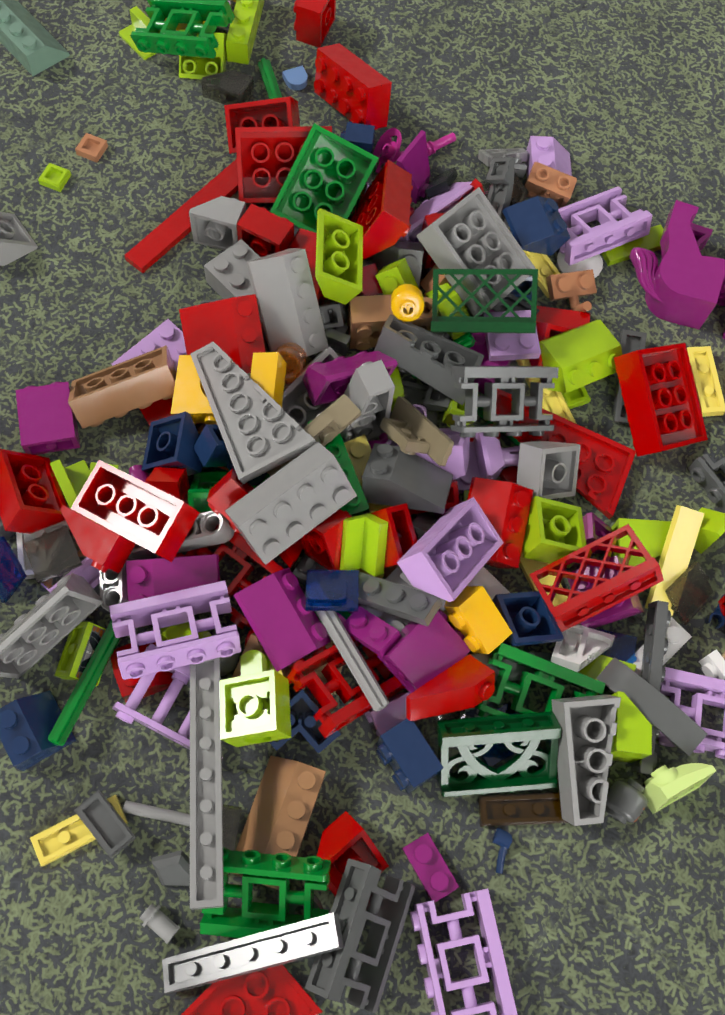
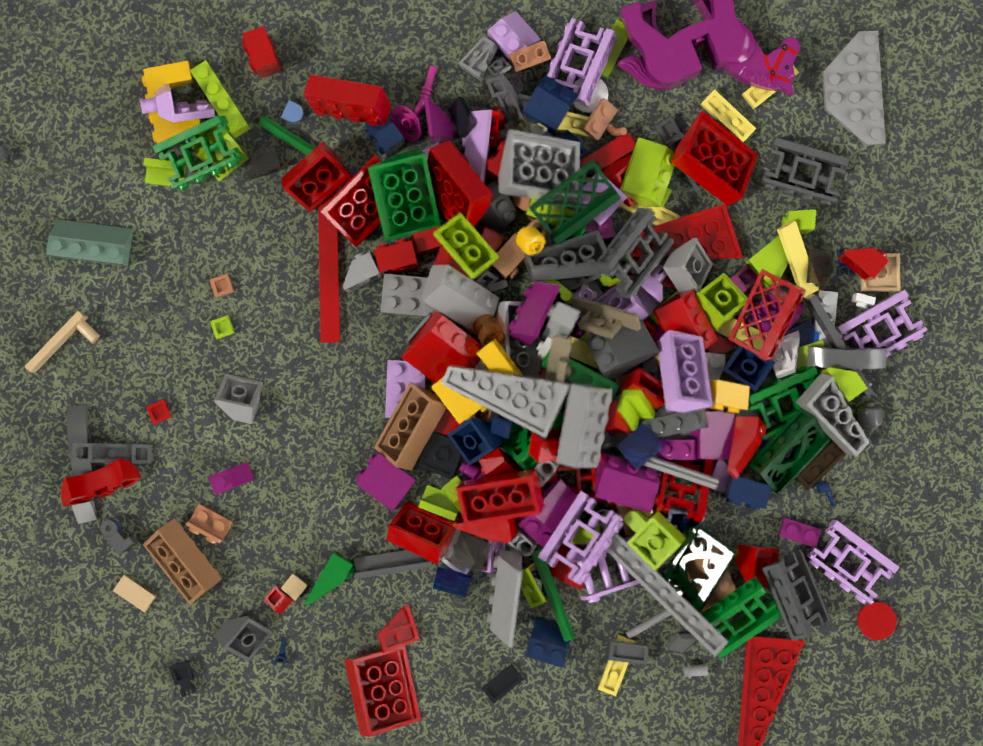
camera: 30 degrees left, 20 degrees up
plate [162,912,344,994] -> none
lime slope [375,258,419,295] -> none
yellowish green slope [643,763,716,814] -> none
none -> black tile [417,431,462,479]
none -> fence [661,524,739,614]
none -> red tile [707,334,734,354]

